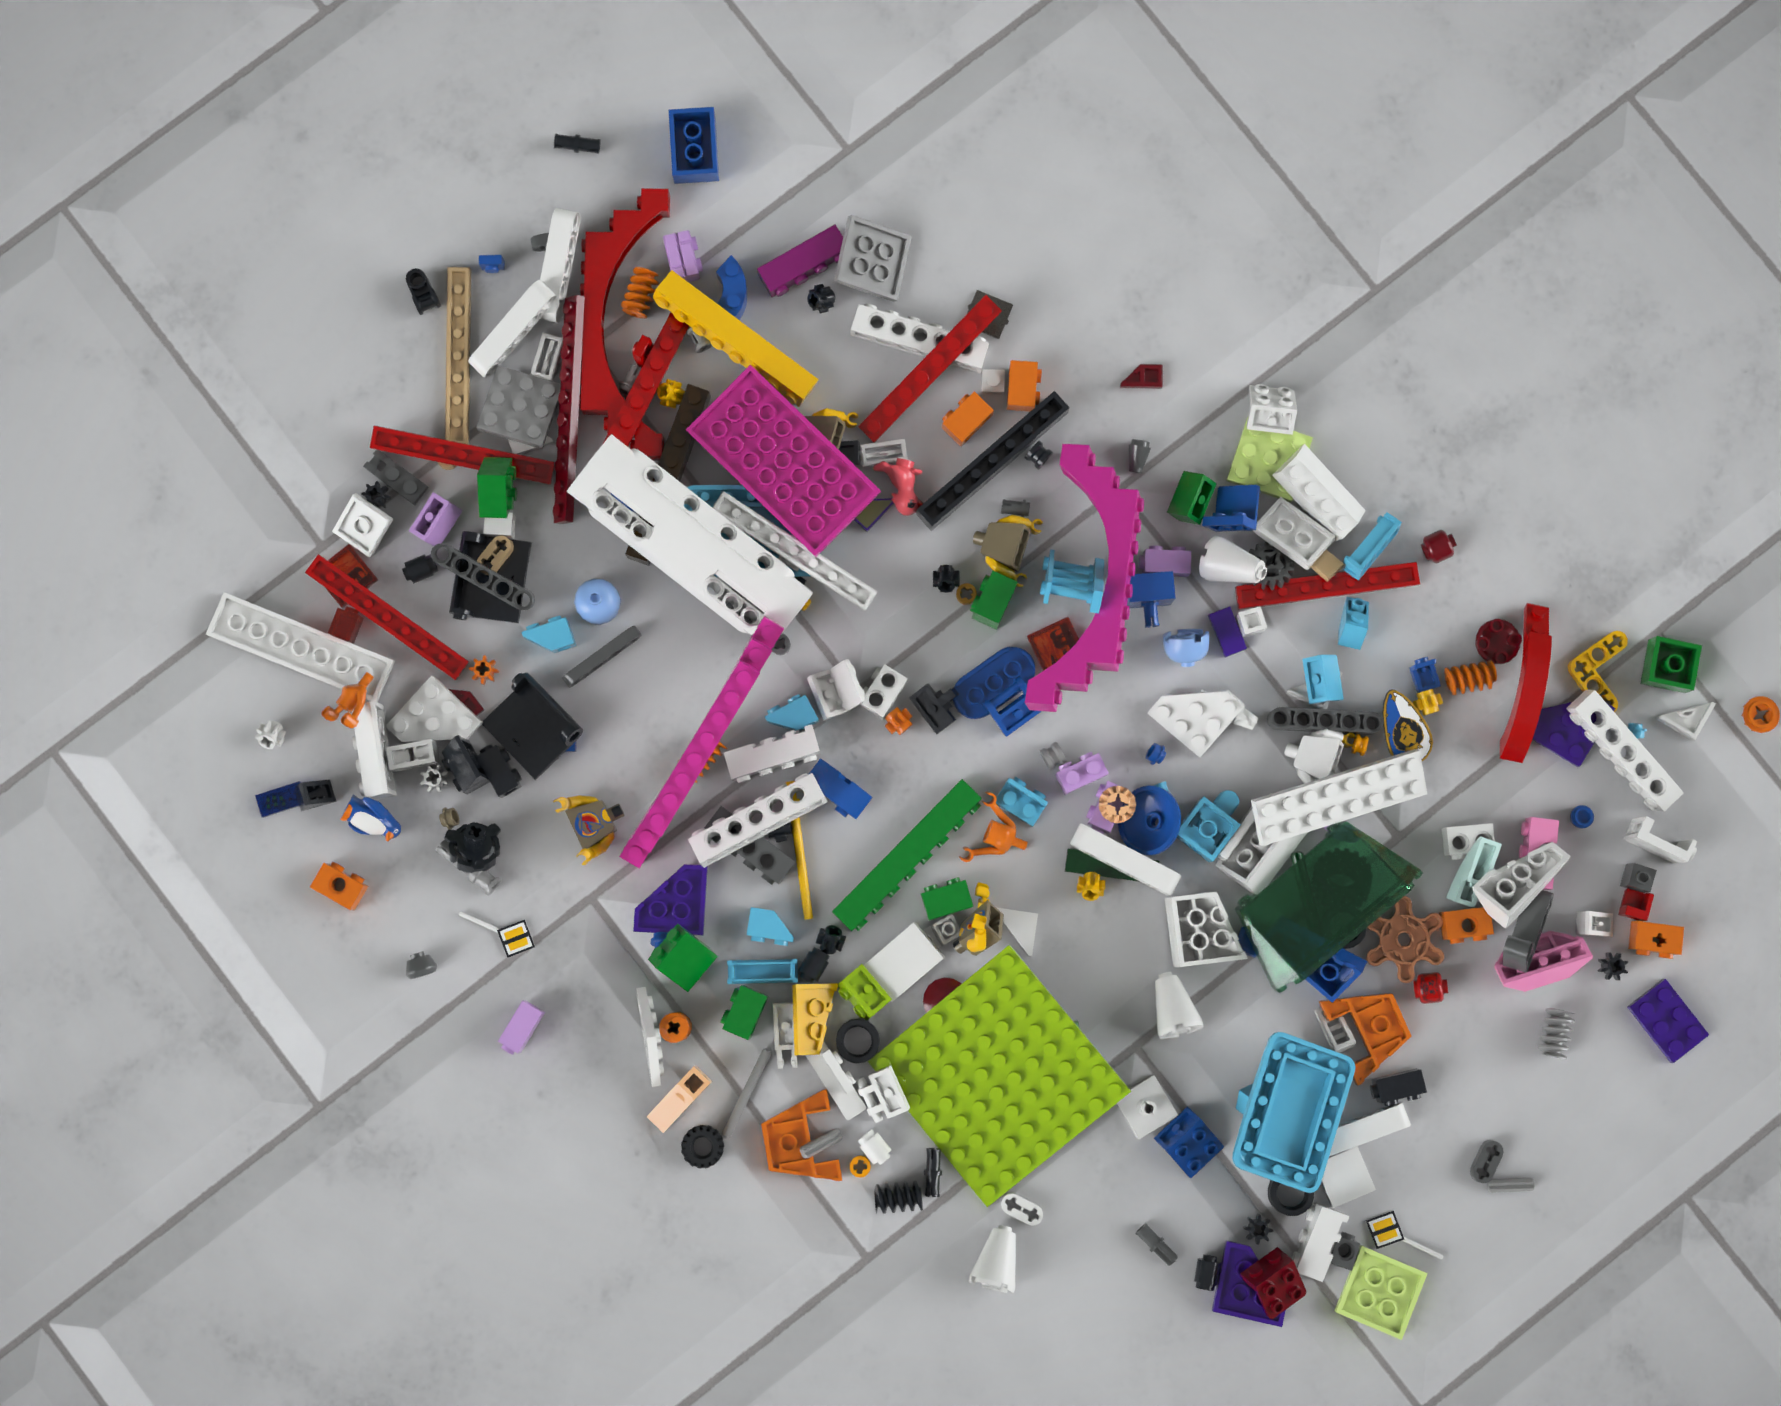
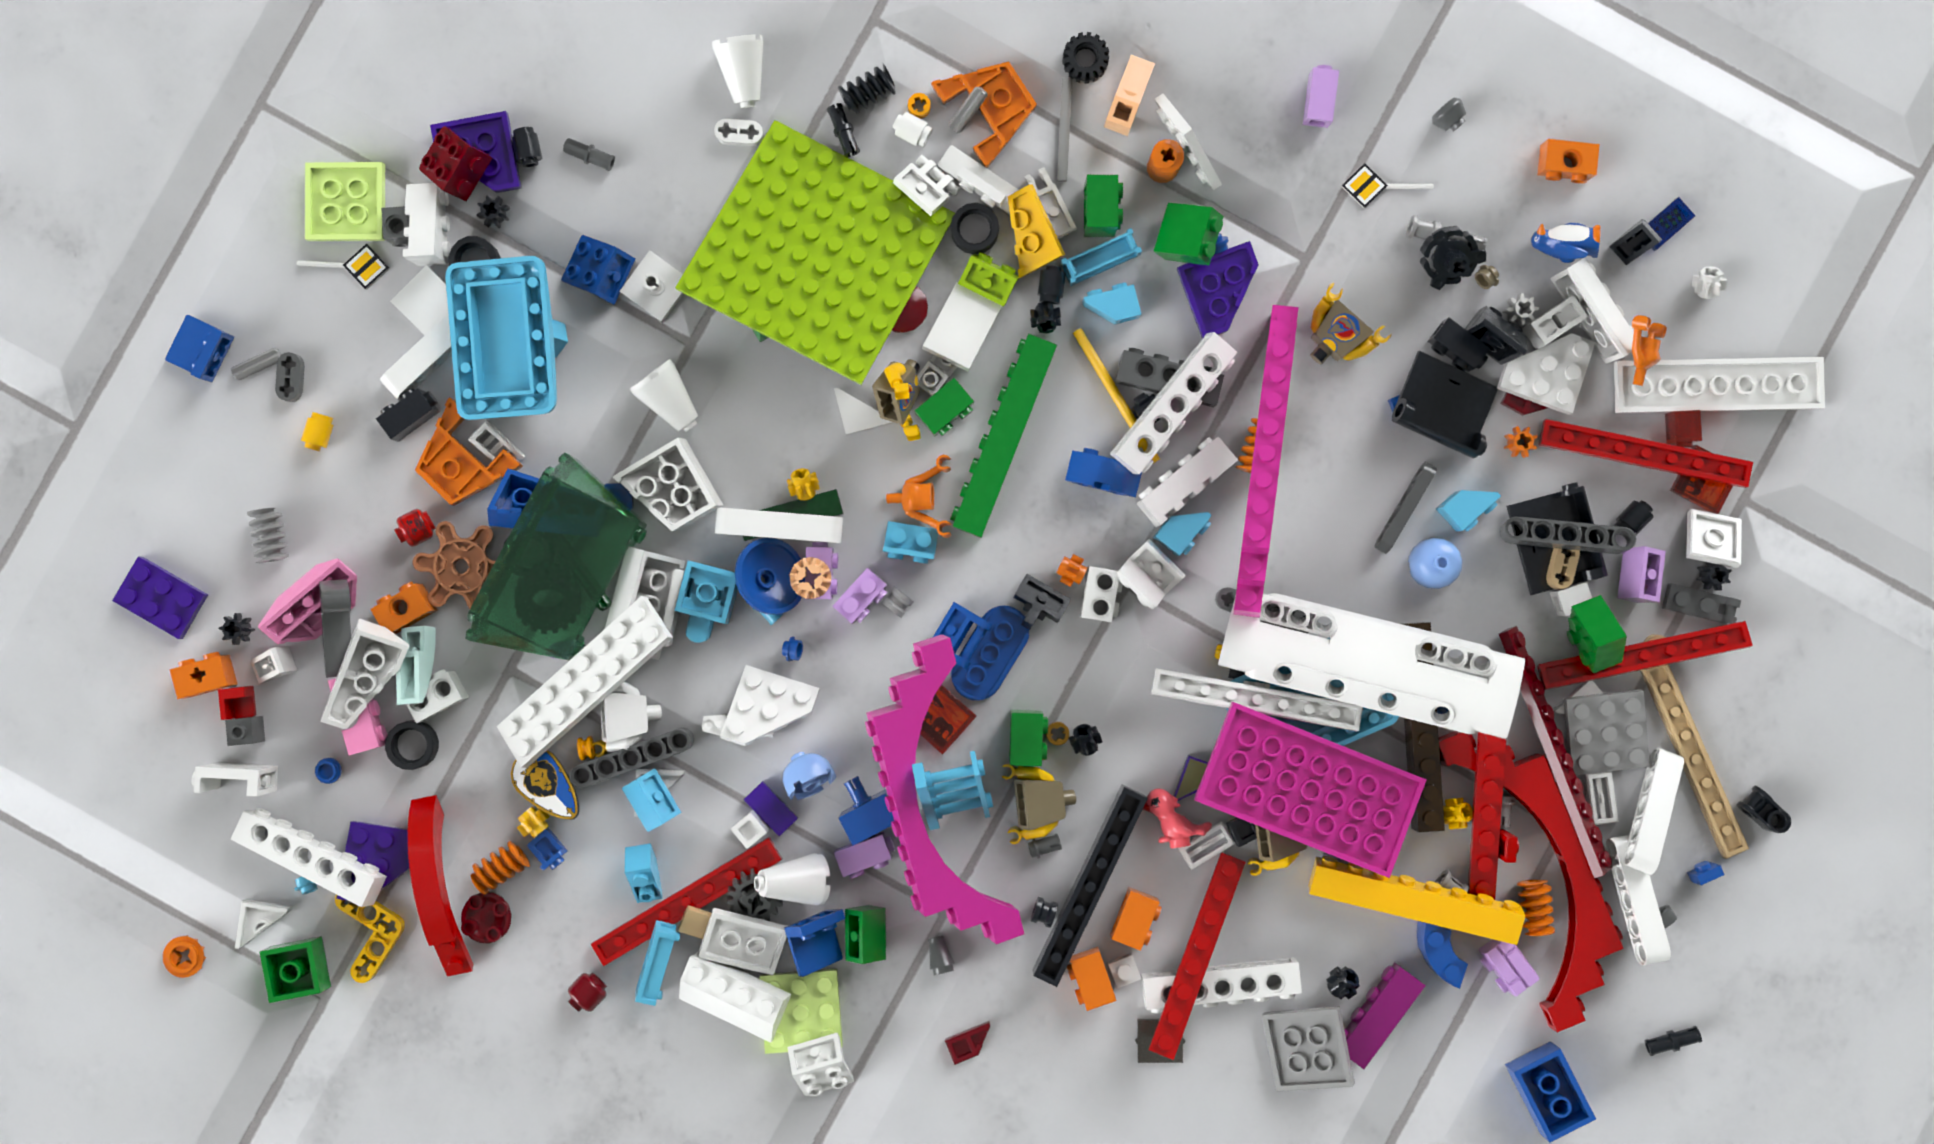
camera: 165 degrees right, 5 degrees up
none -> blue bracket [165,315,235,382]
none -> yellow brick [300,412,334,452]
none -> black tyre [385,720,439,770]

